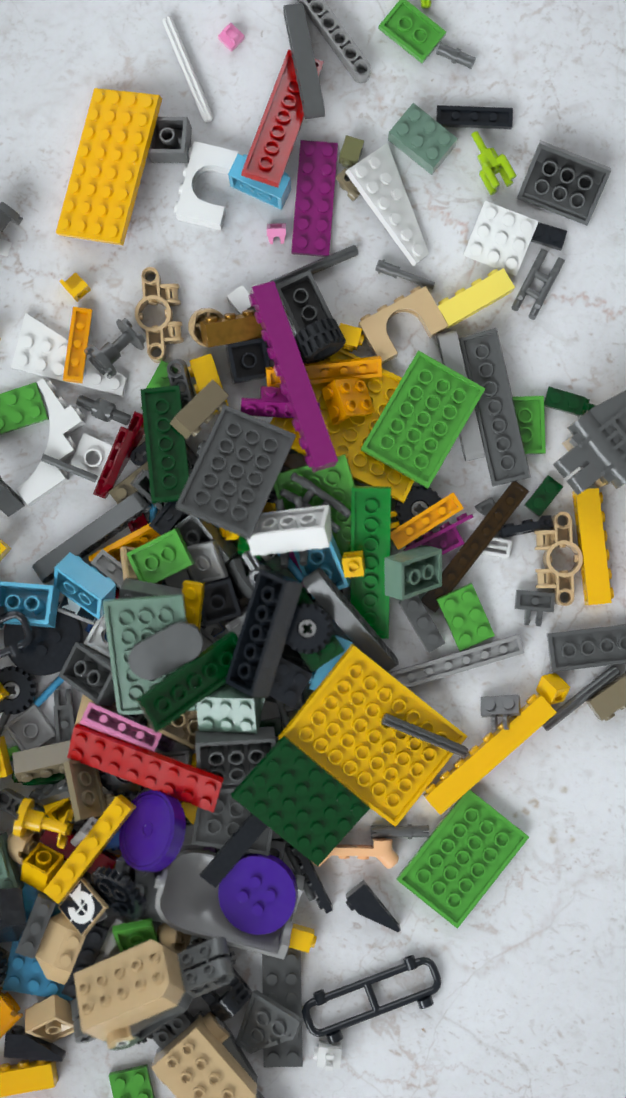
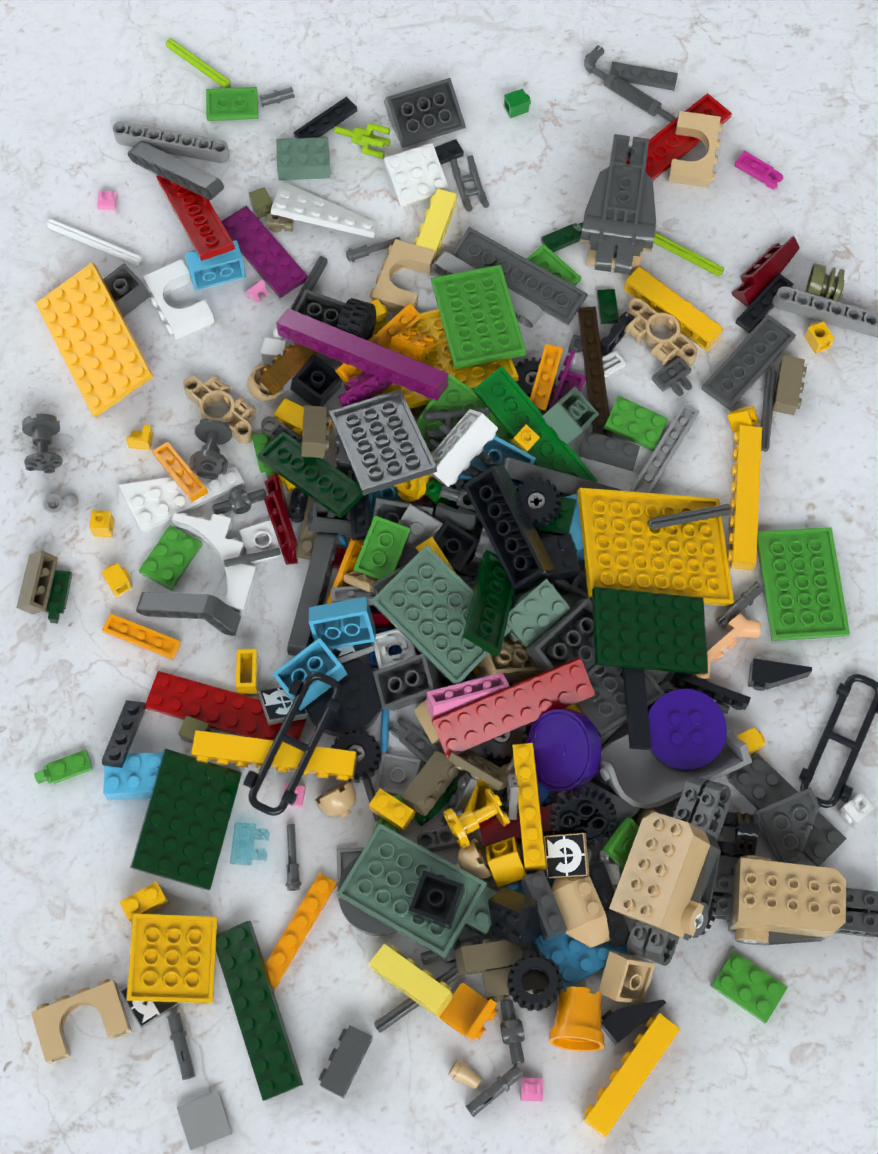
camera: 45 degrees left, 20 degrees down
dark grey tile [128,621,203,680] -> none
dark grey hinge [481,695,520,730] -> none

